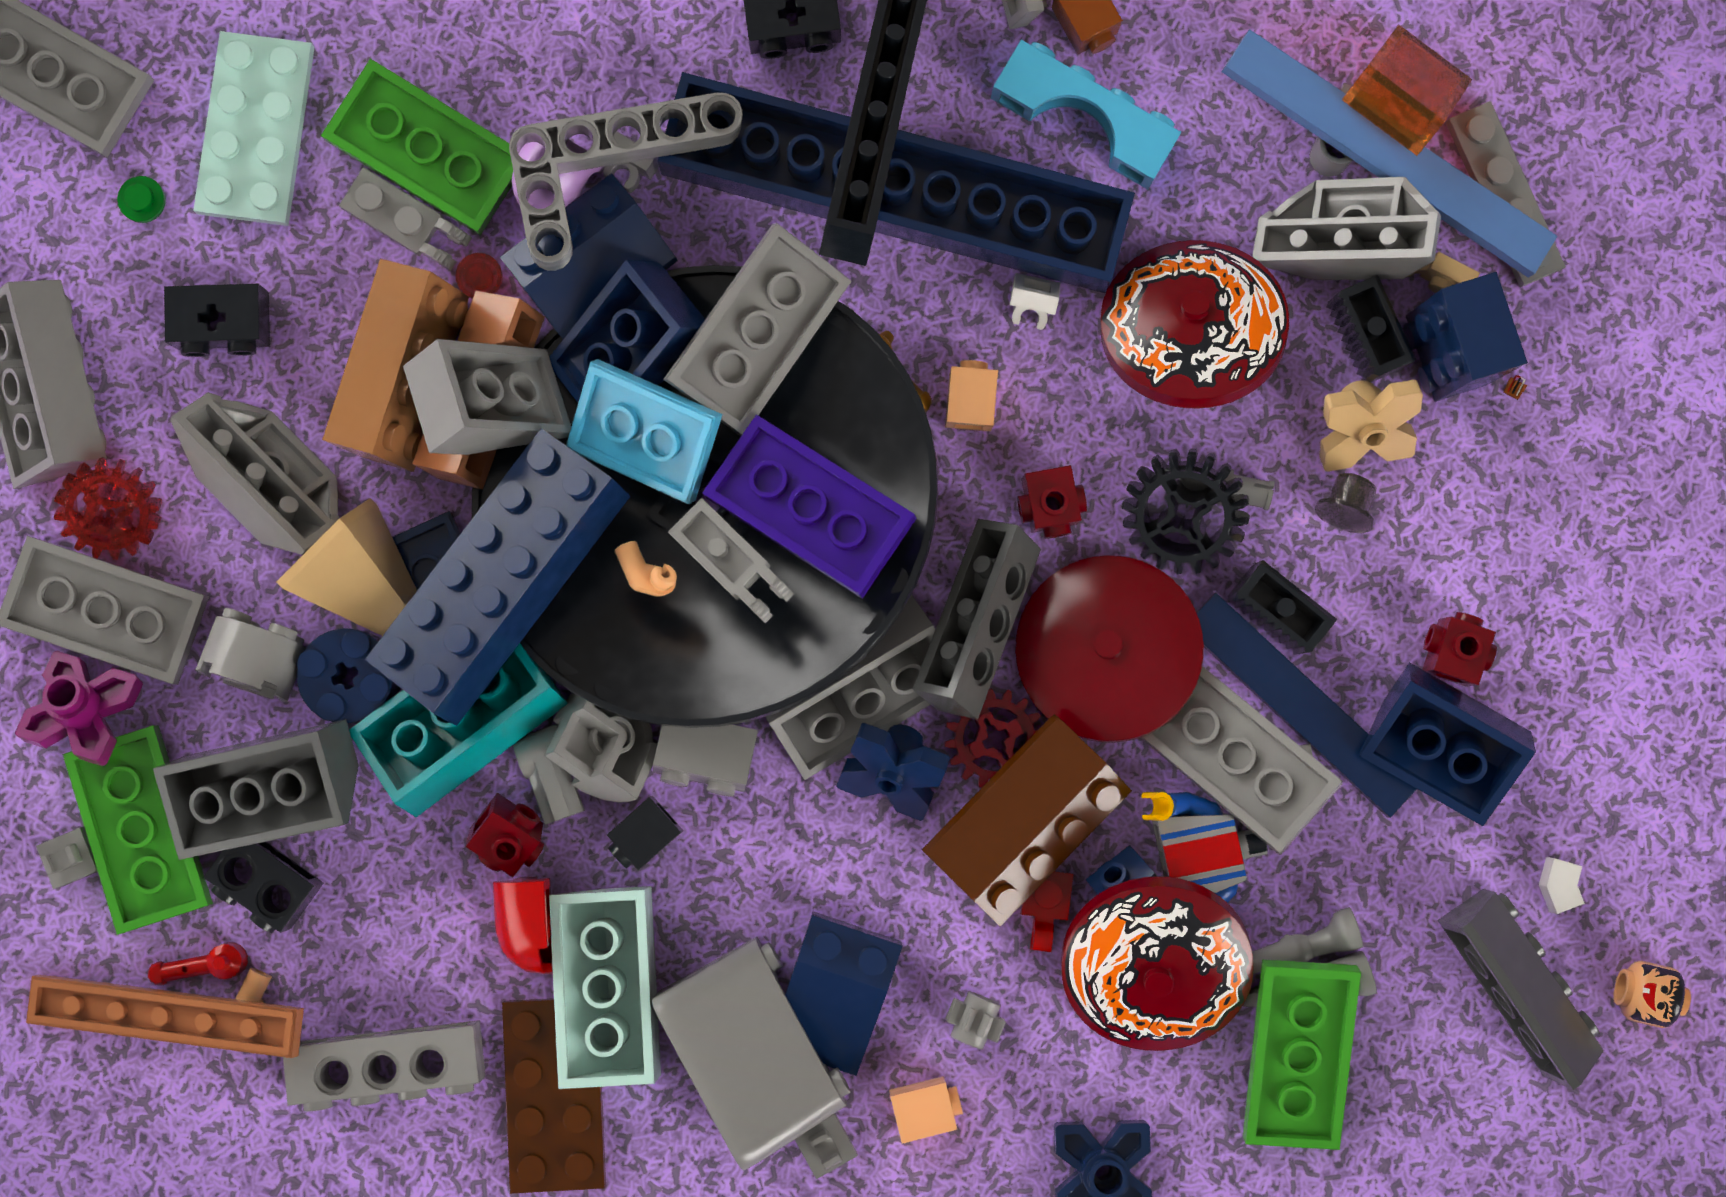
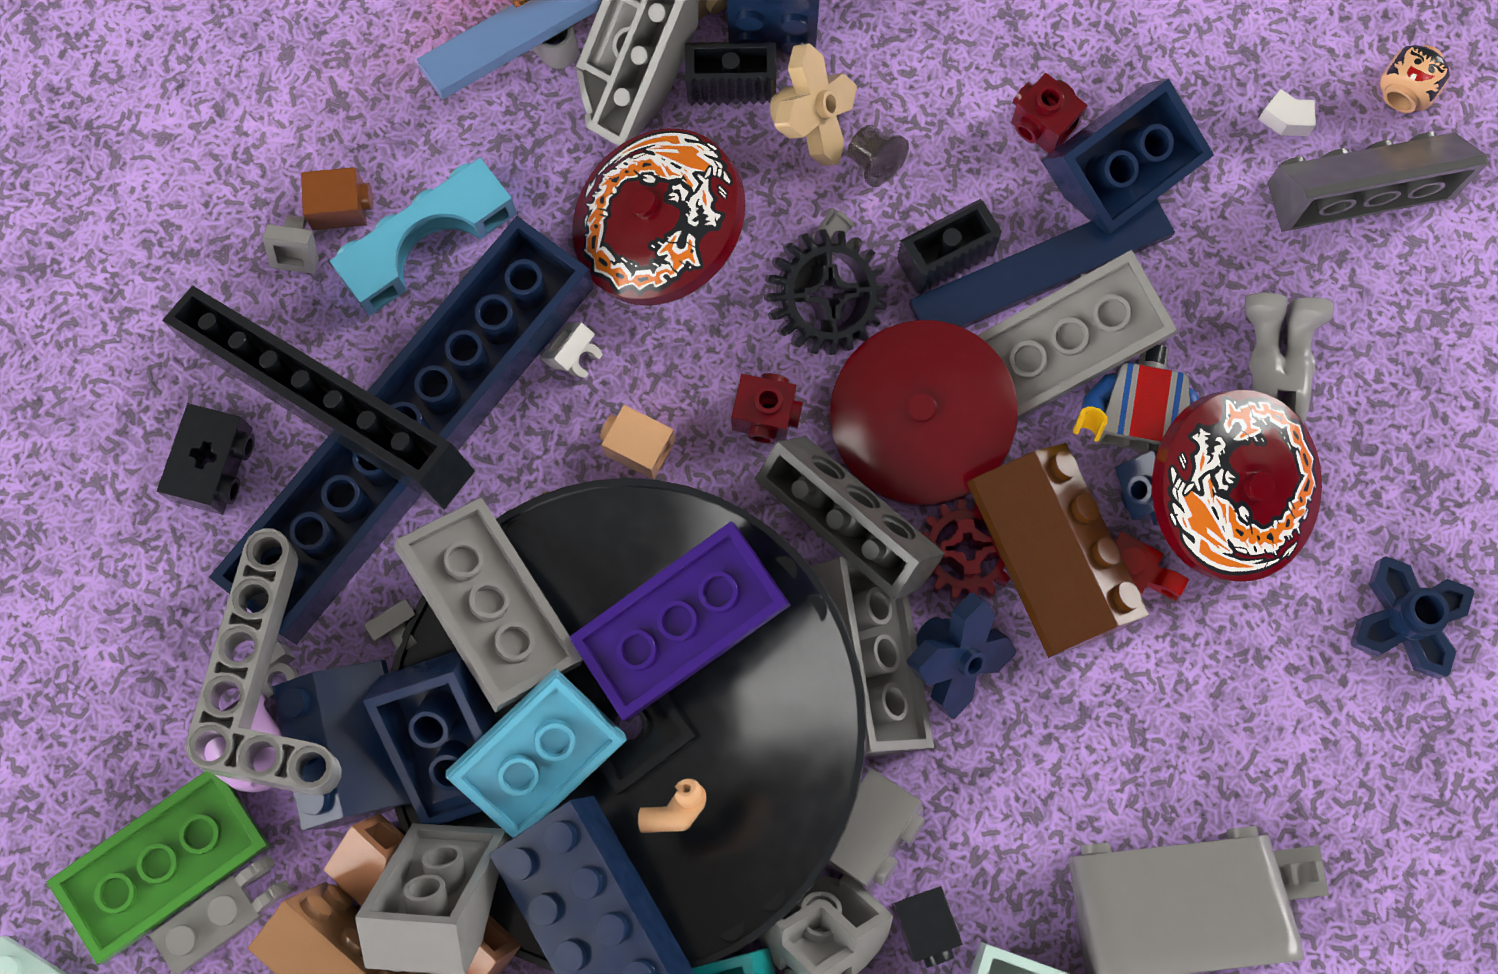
camera: 55 degrees left, 10 degrees down
clear red plate [455,253,503,299] -> none
light grey hinge [668,498,794,623] -> none
dark blue slope [785,911,903,1076] -> none
light nougat brick [889,1076,963,1144] -> none
light grey gear [945,991,1006,1050] -> none
bright green plate [1242,959,1361,1150] -> none
none -> light grey tile [364,598,417,650]

